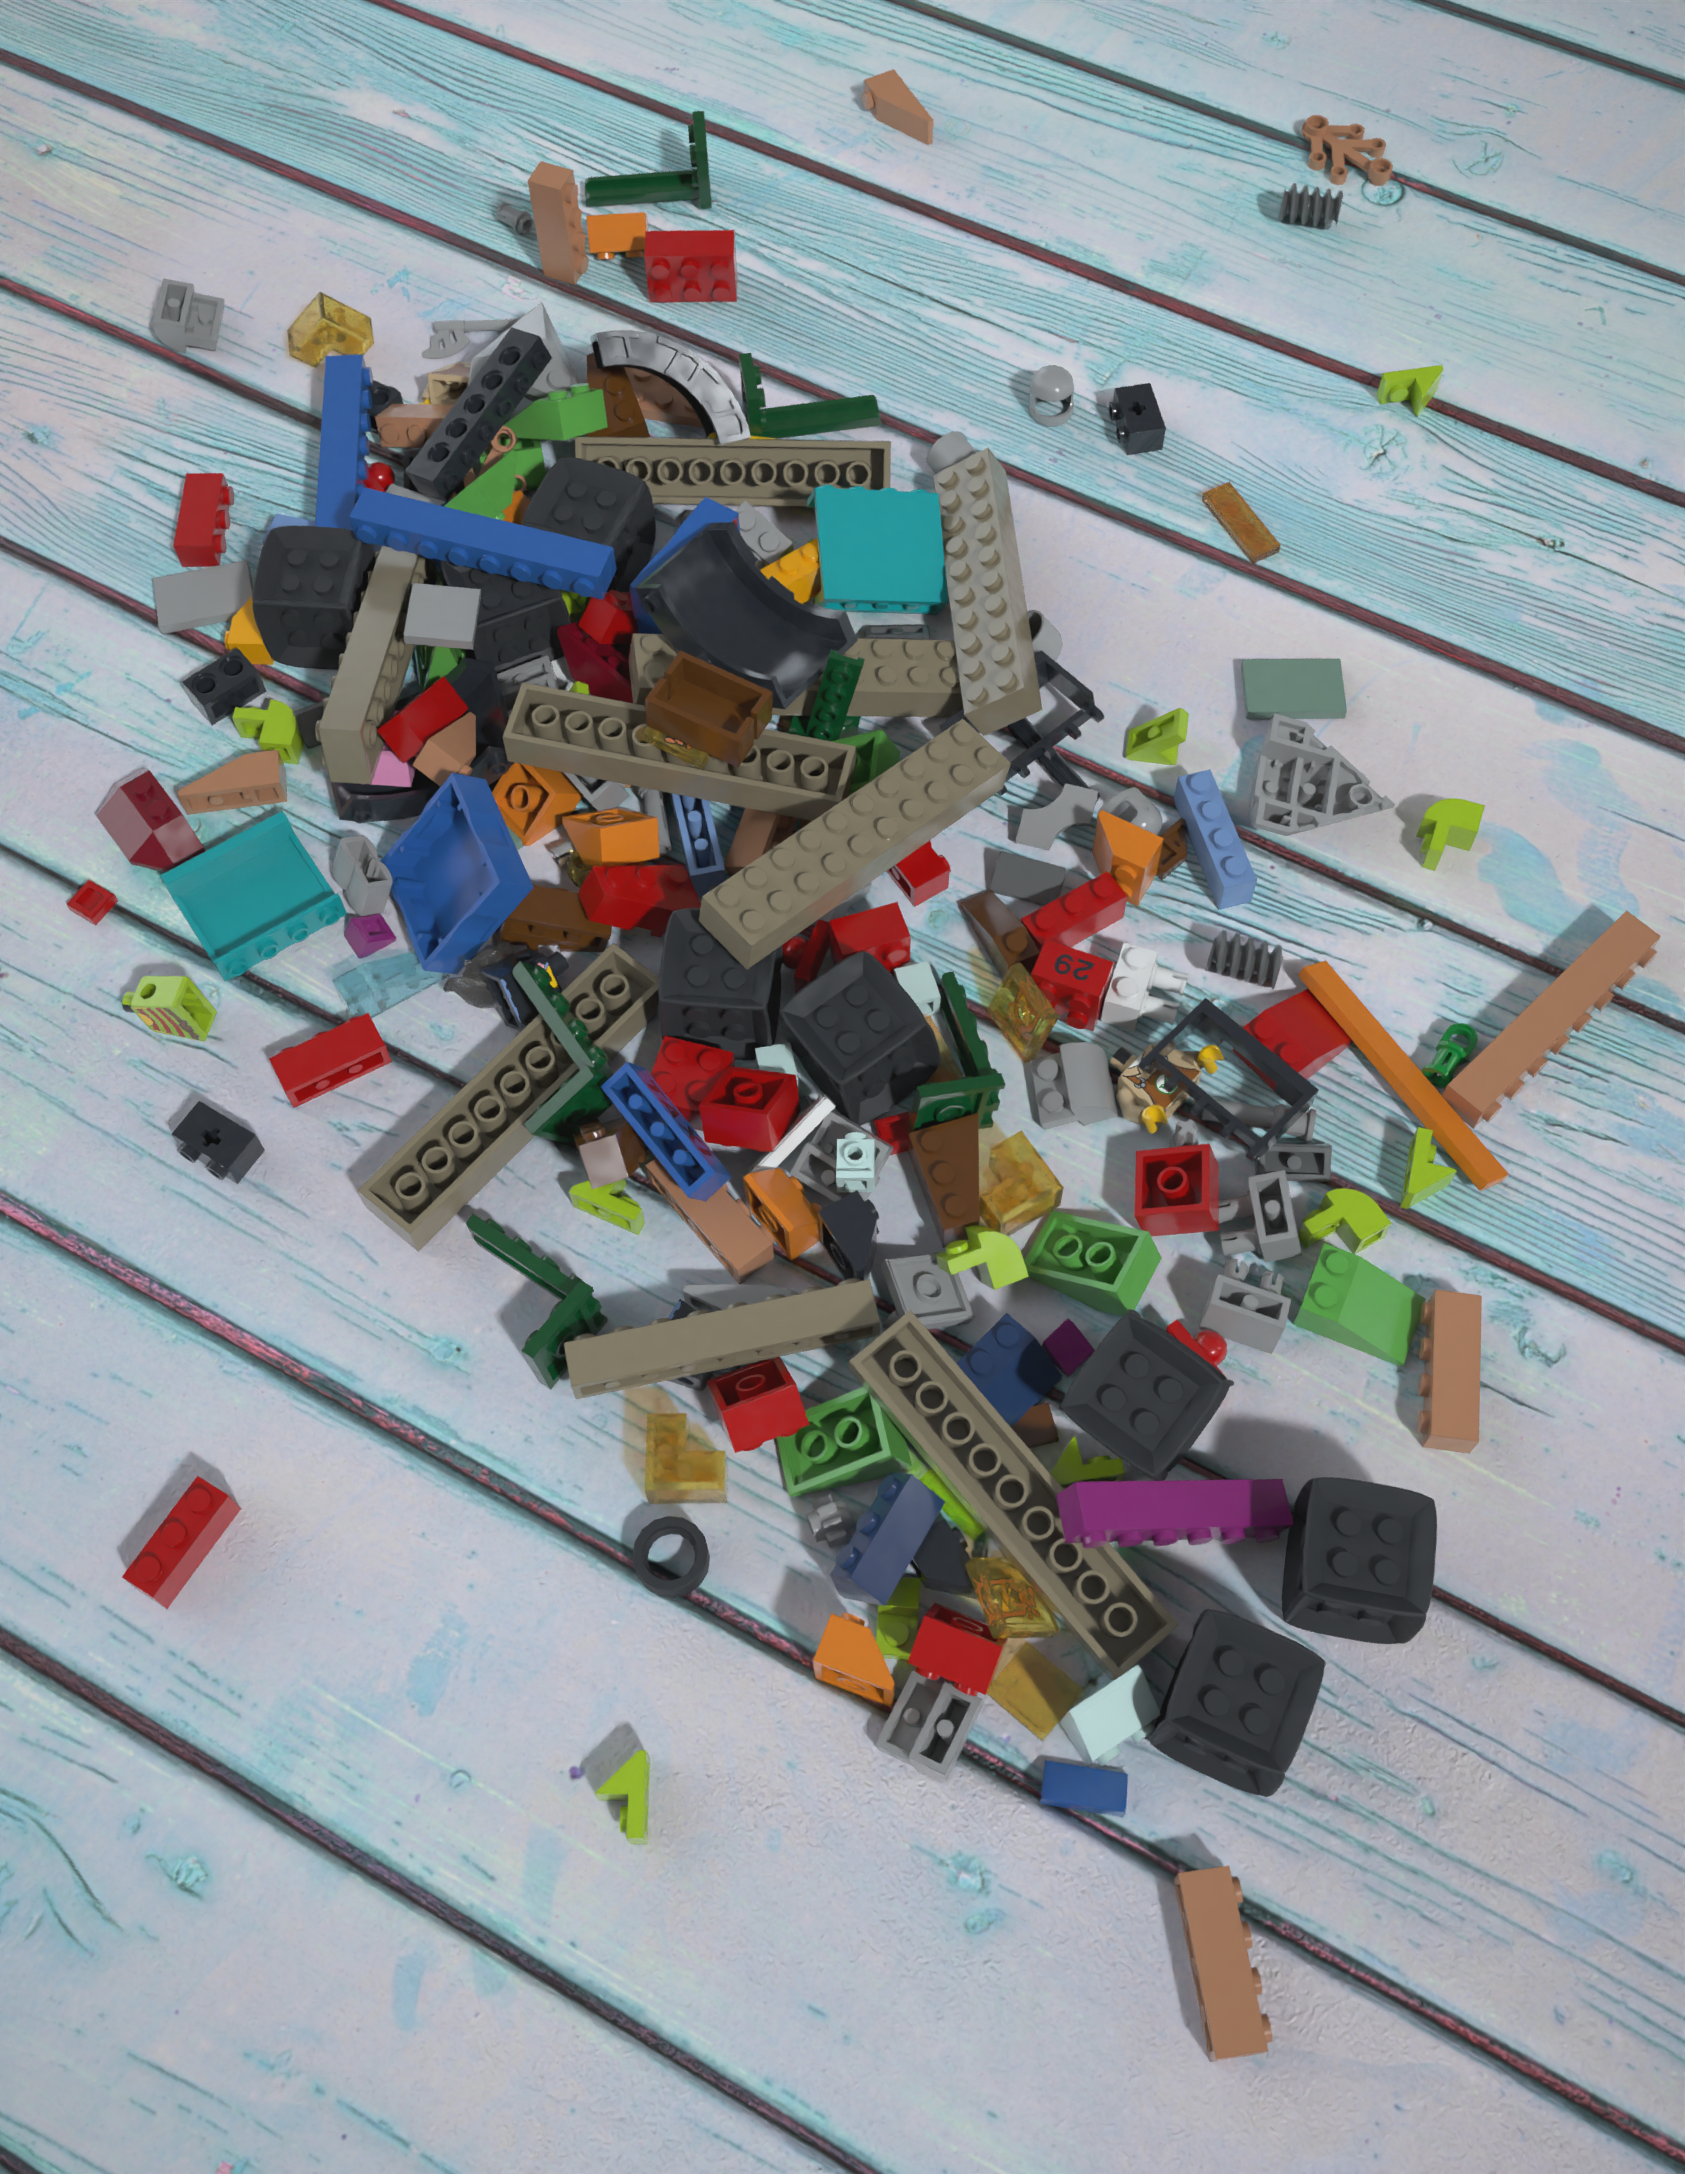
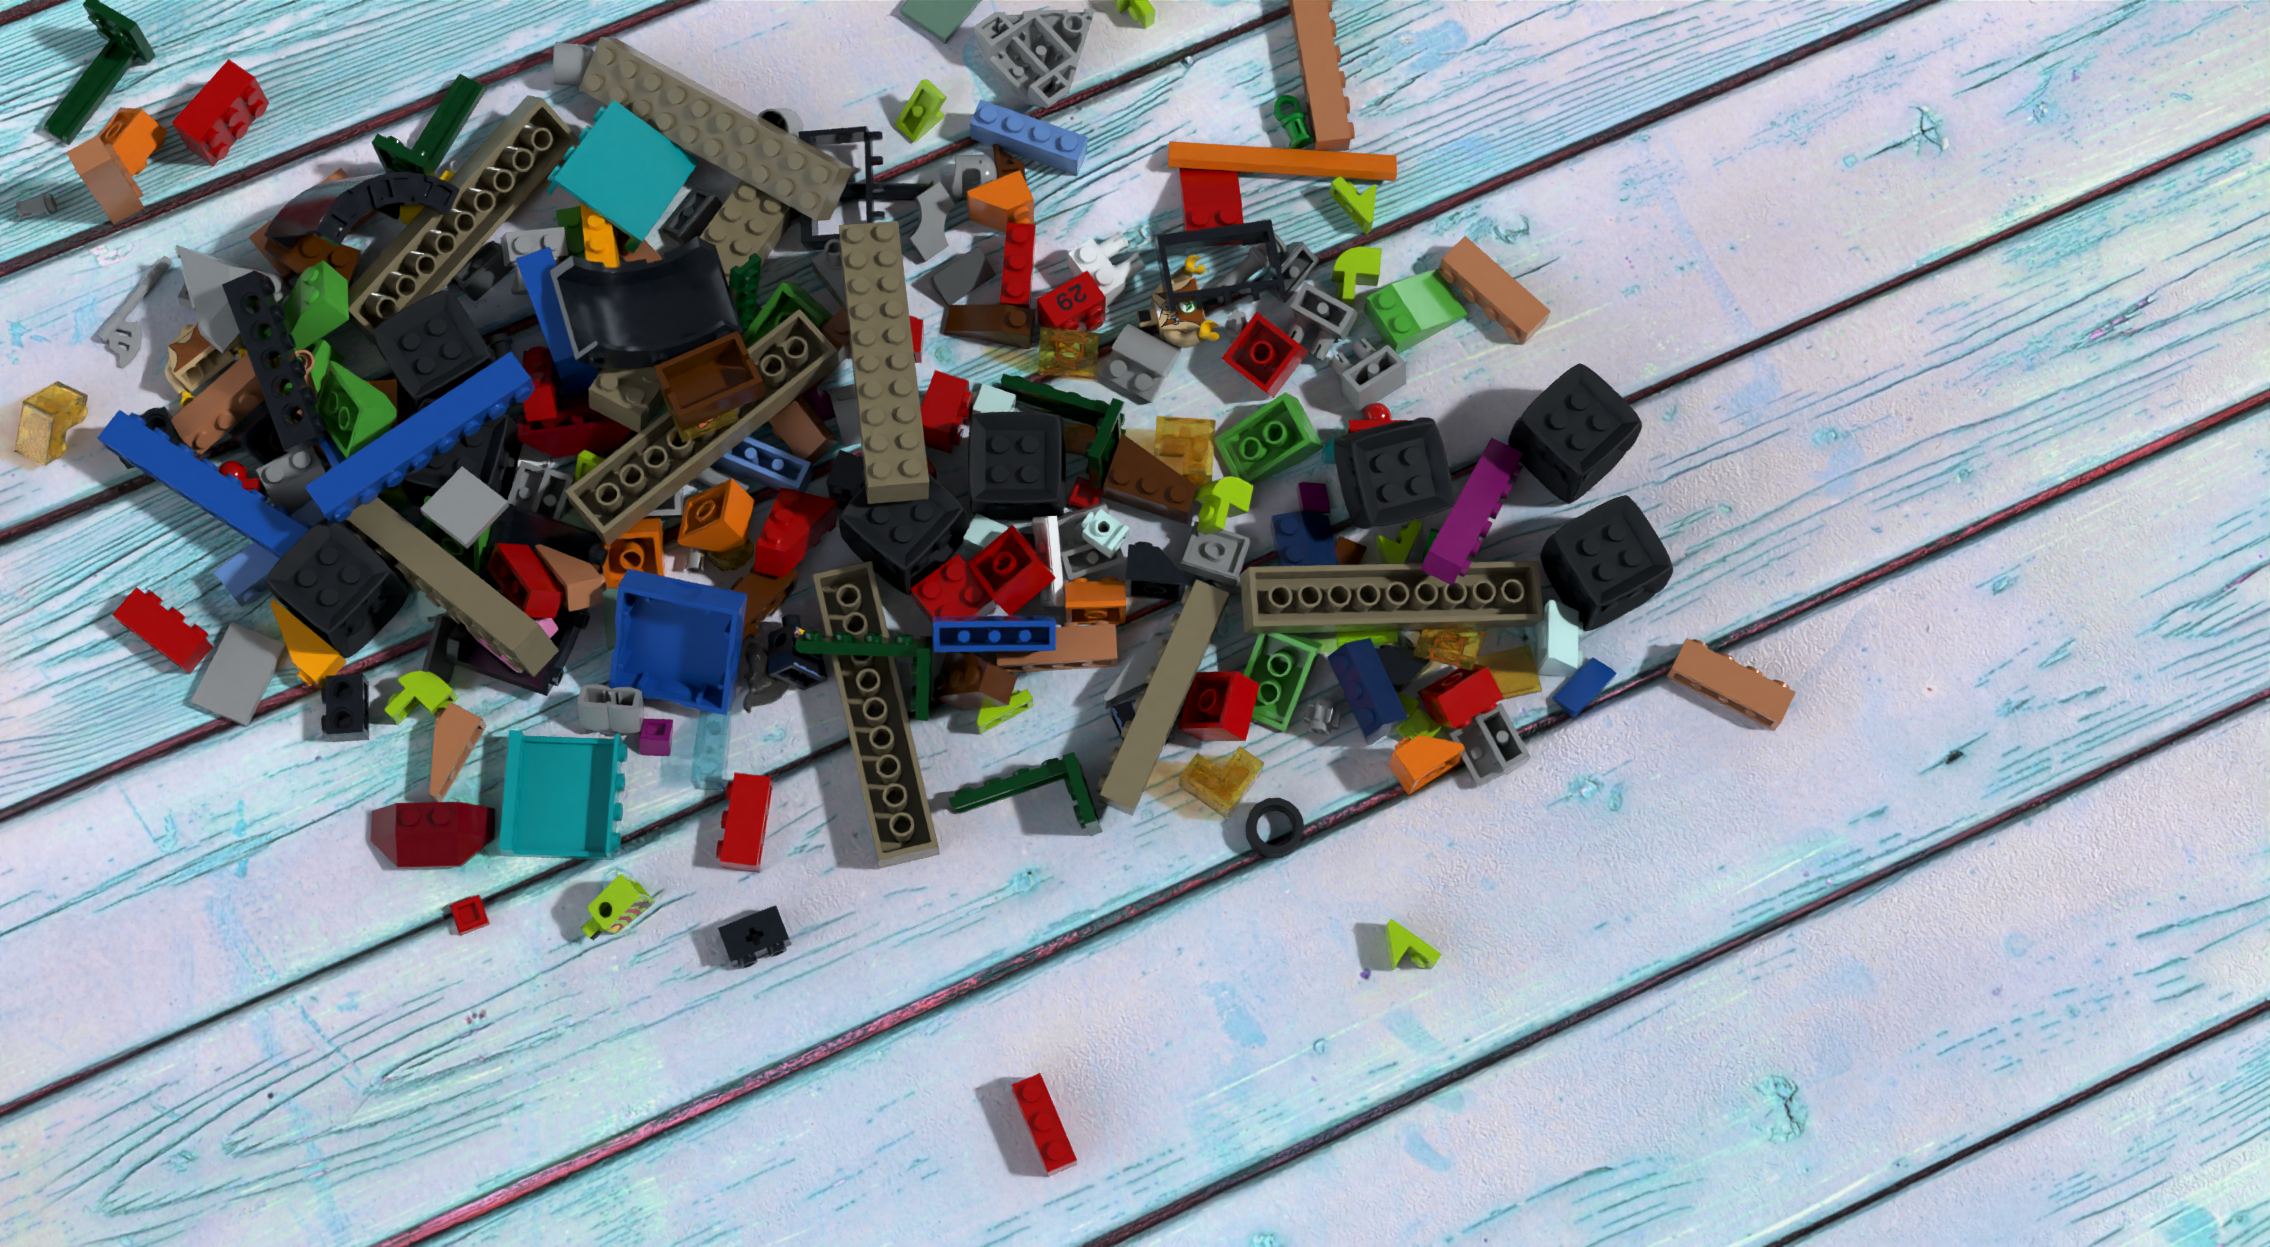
camera: 60 degrees left, 10 degrees up
dark grey piece [1205,930,1284,990] -> none

